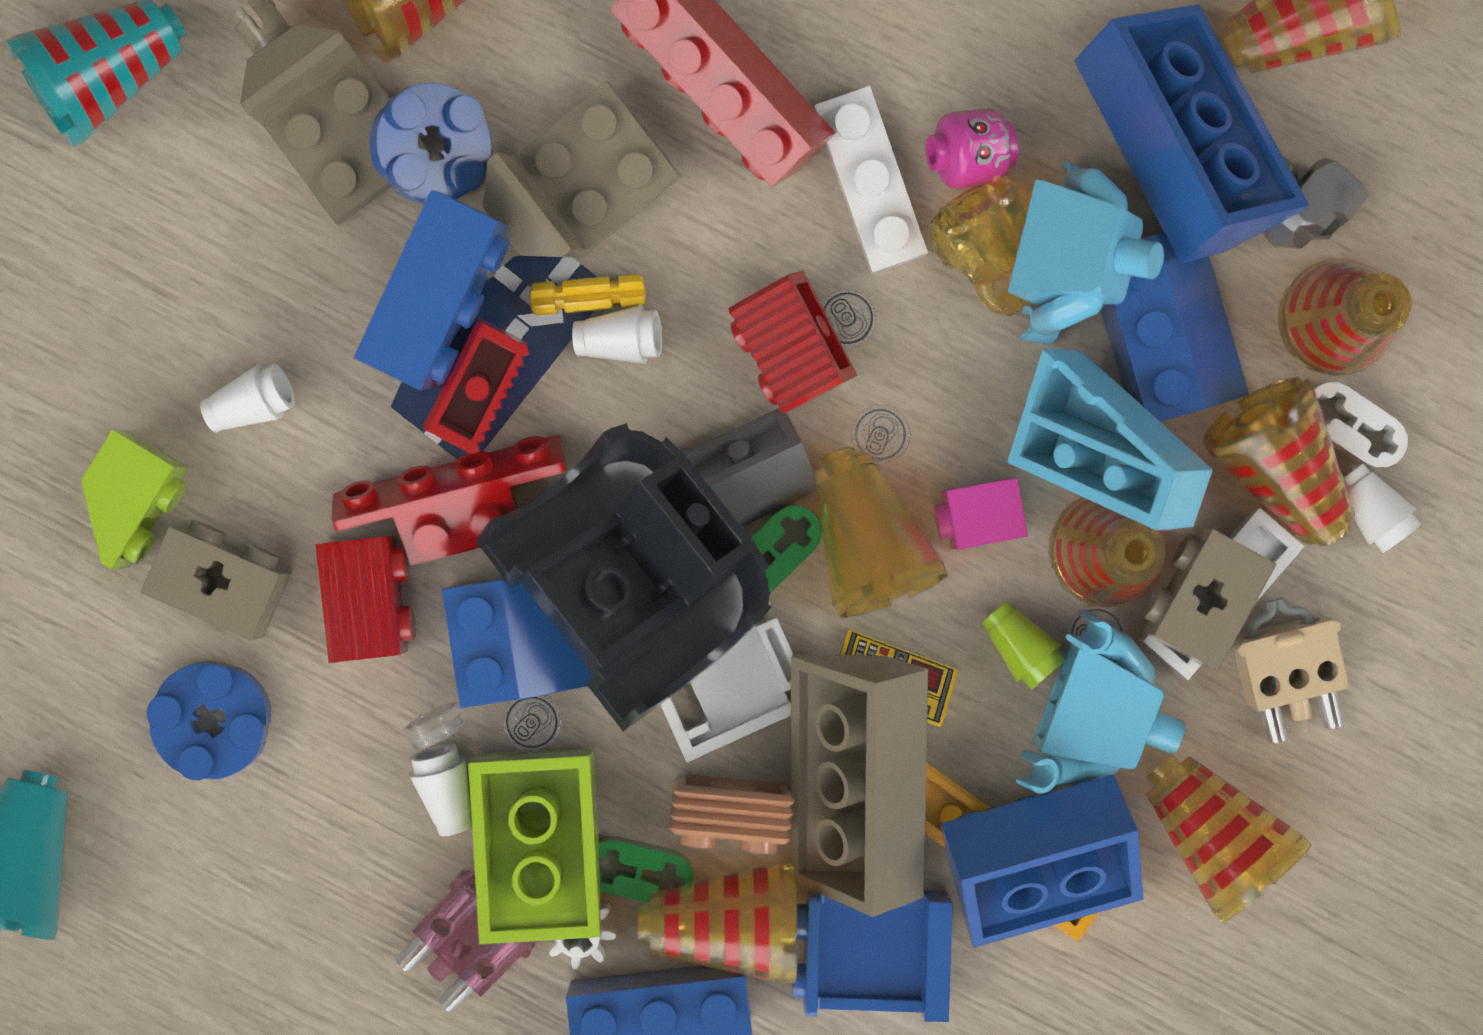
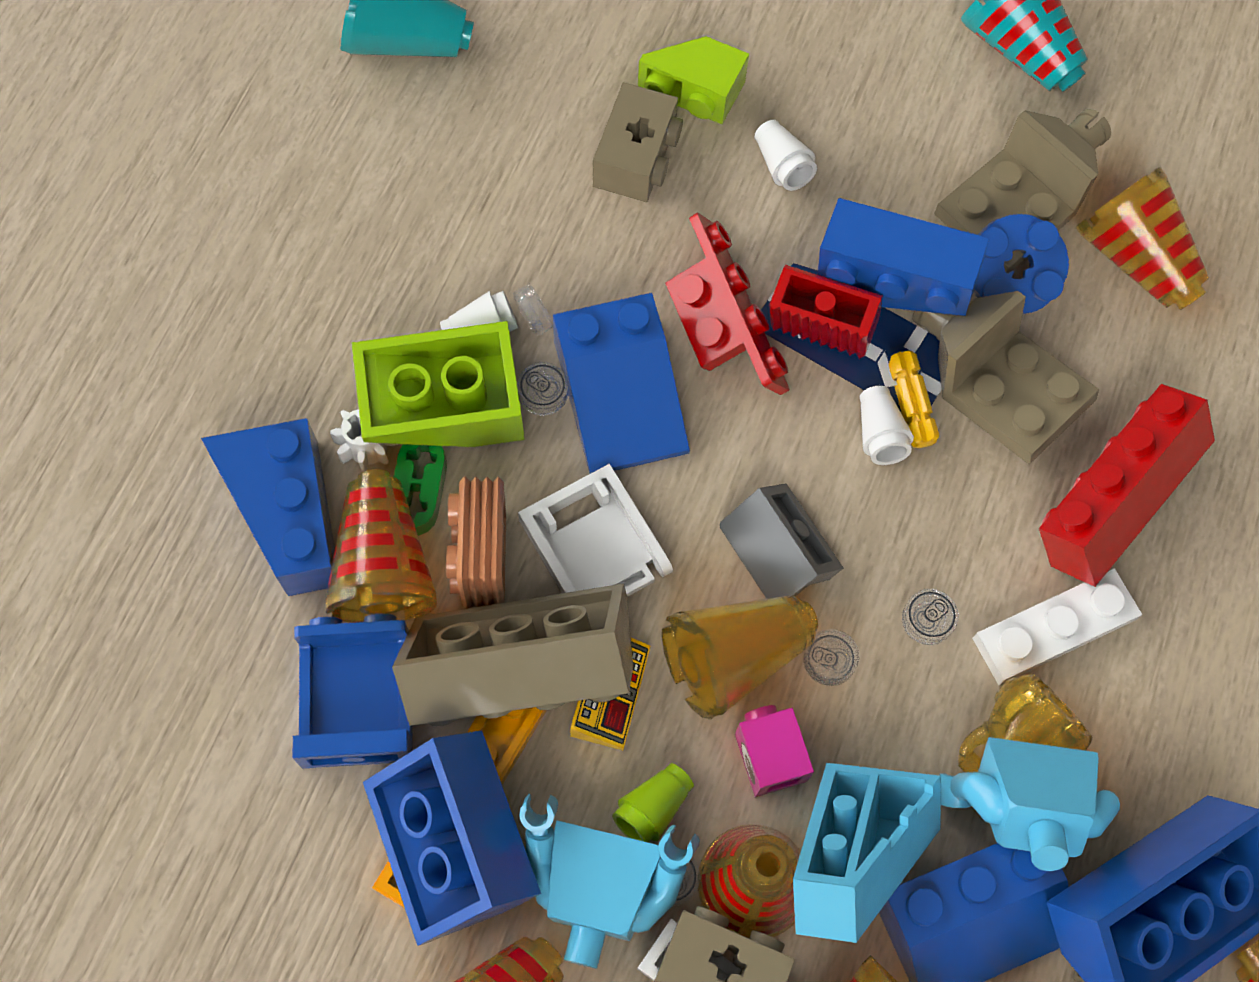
camera: 85 degrees right, 20 degrees down
blue plate [147,661,271,781] -> none
red brick [315,535,416,663] -> none
clear pink piece [396,870,537,1013] -> none
black piece [476,423,772,732] -> none
red brick [729,271,858,414] -> none
green beam [751,505,822,593] -> none
dark pink head [925,108,1019,189] -> none

